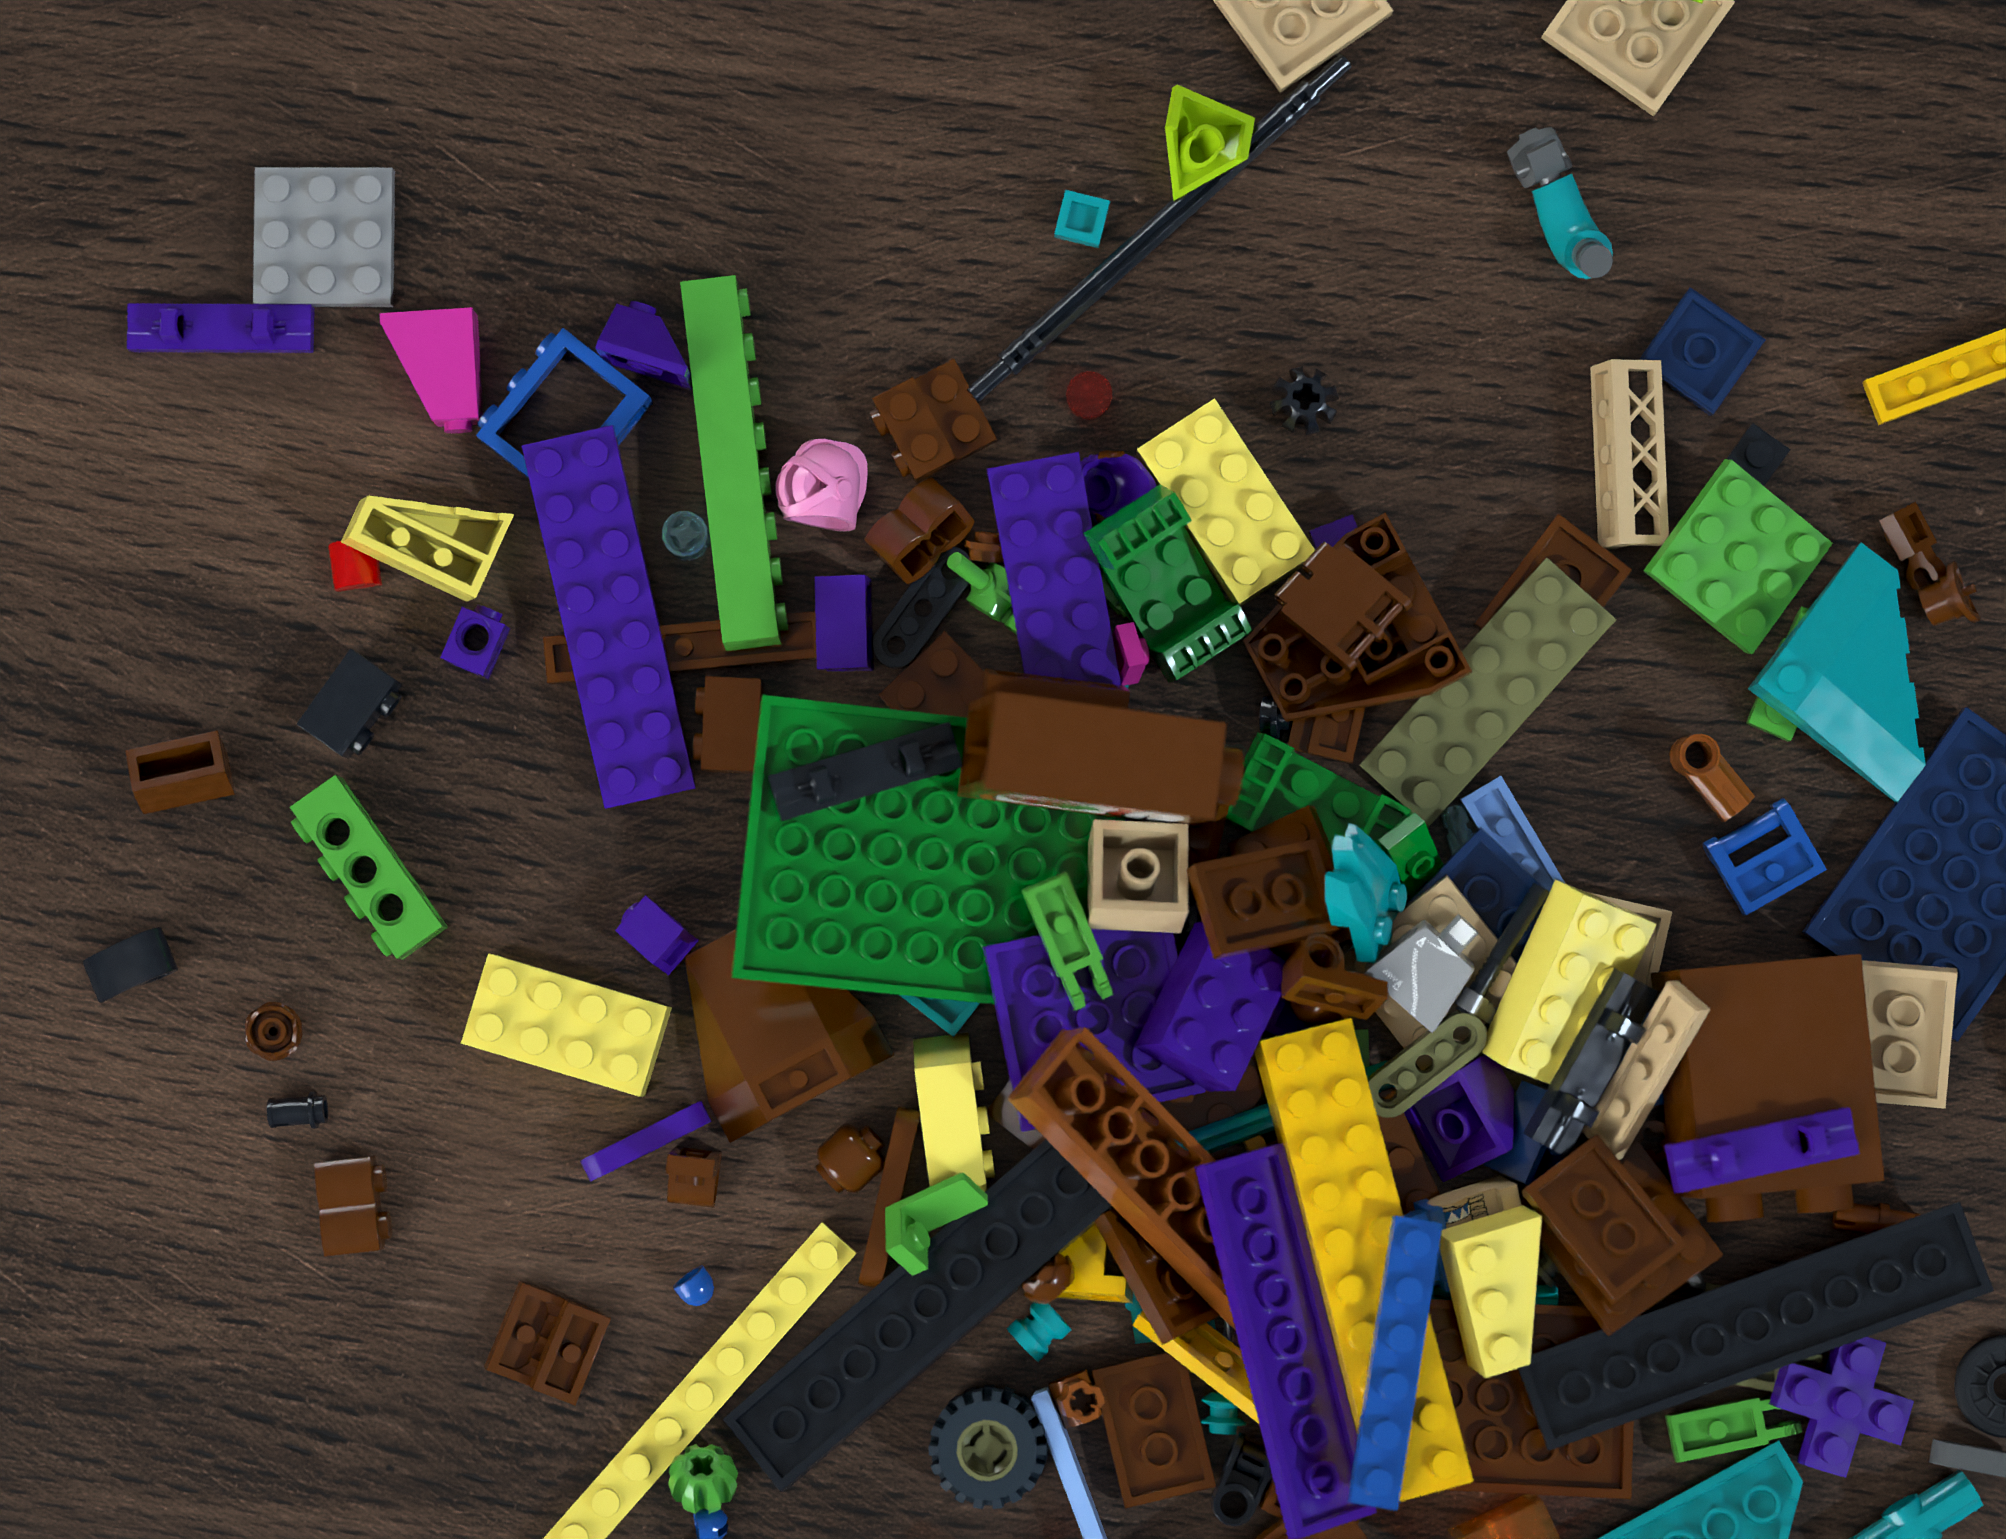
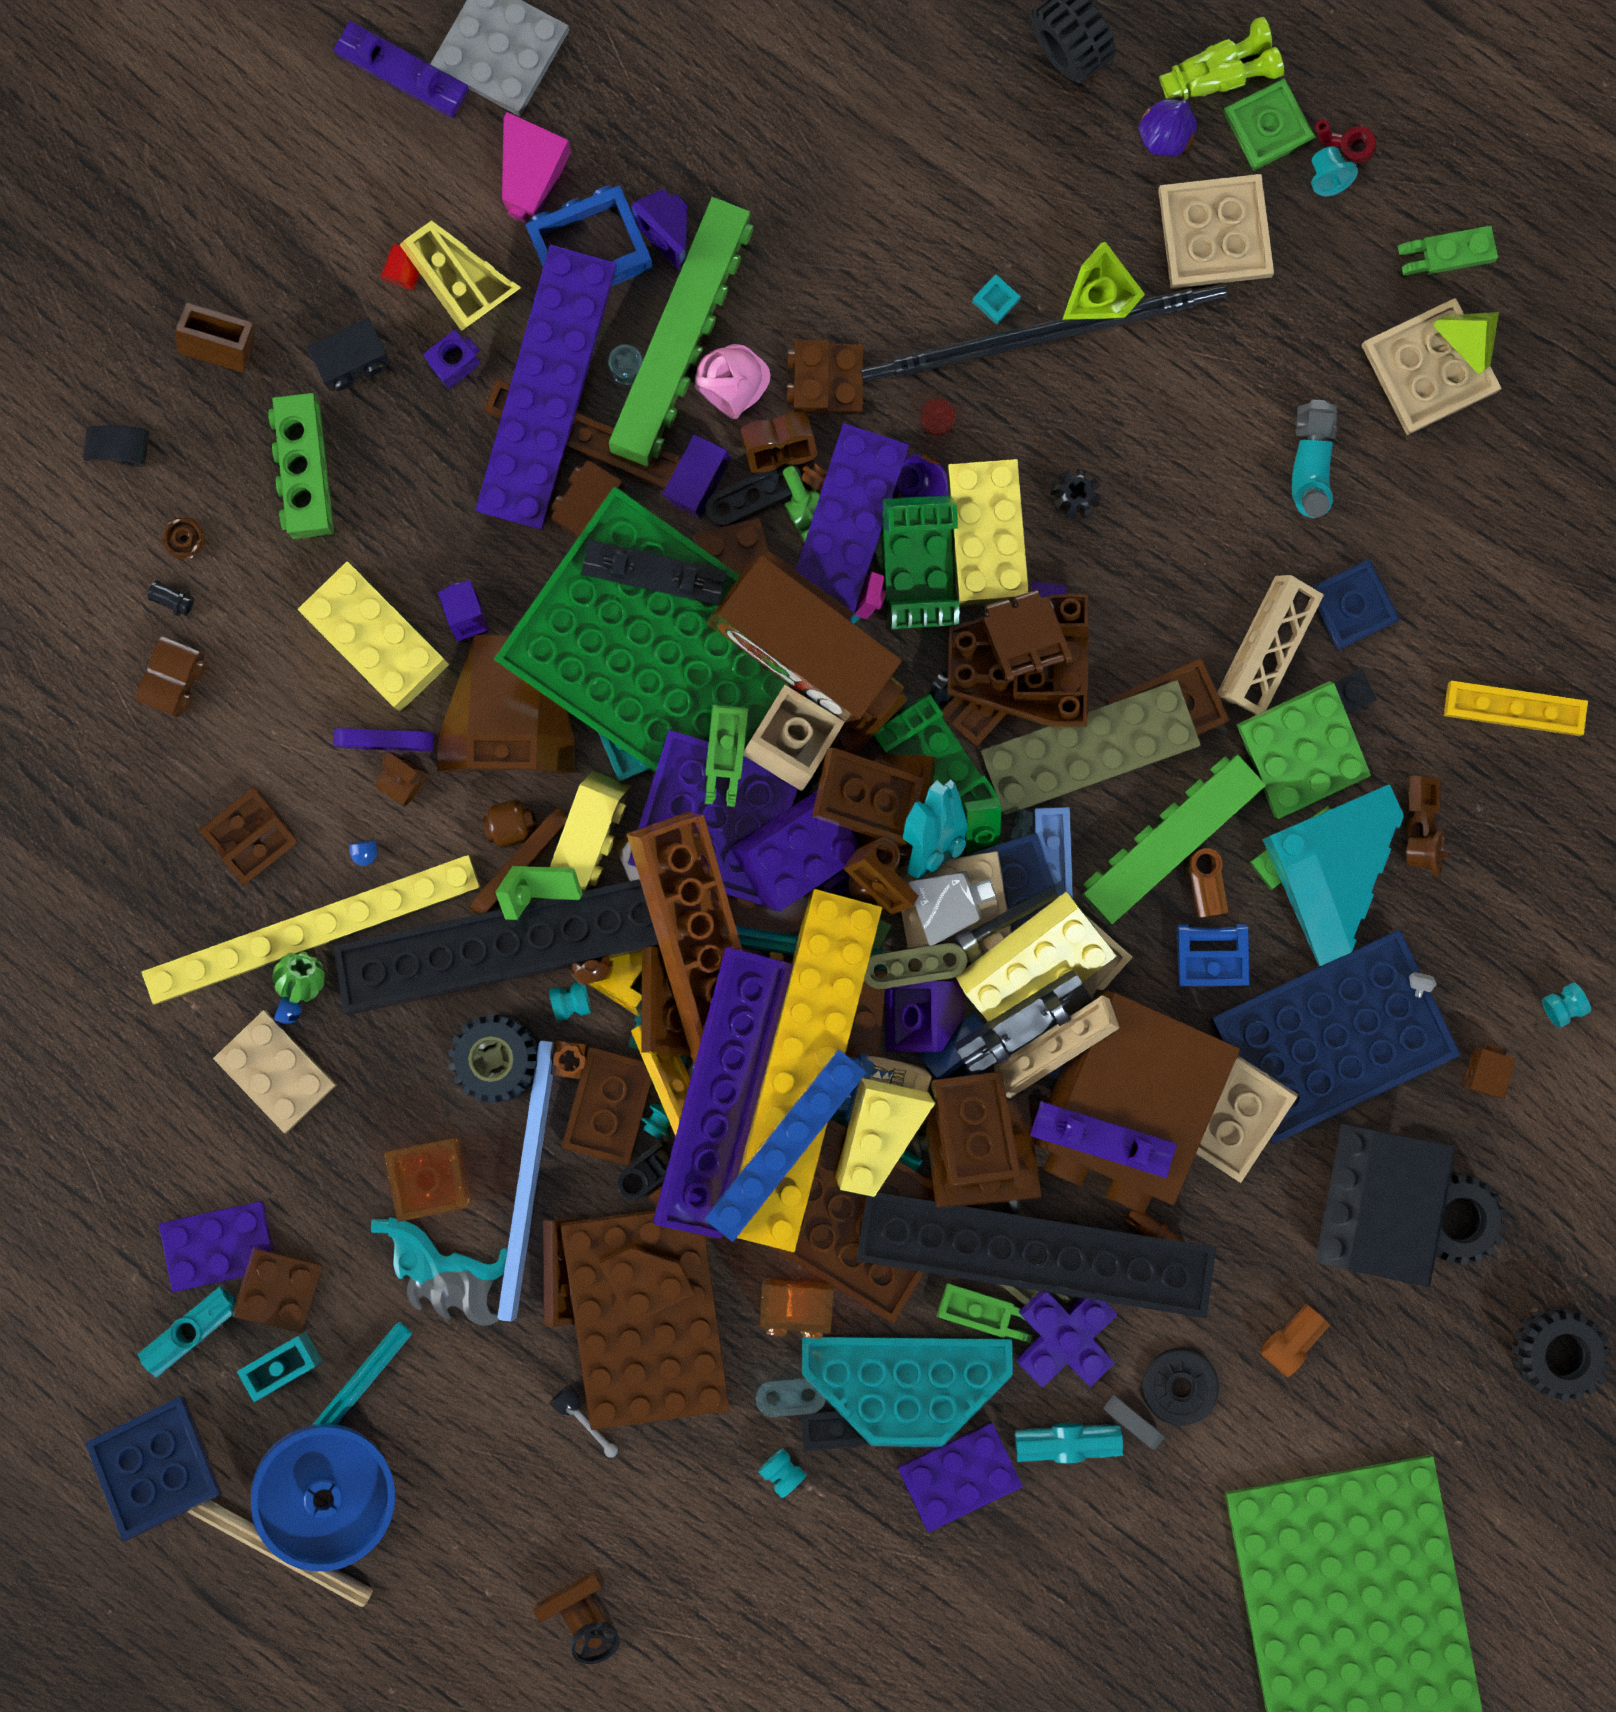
camera: 25 degrees right, 0 degrees up
none -> bright green brick [1081,755,1266,926]

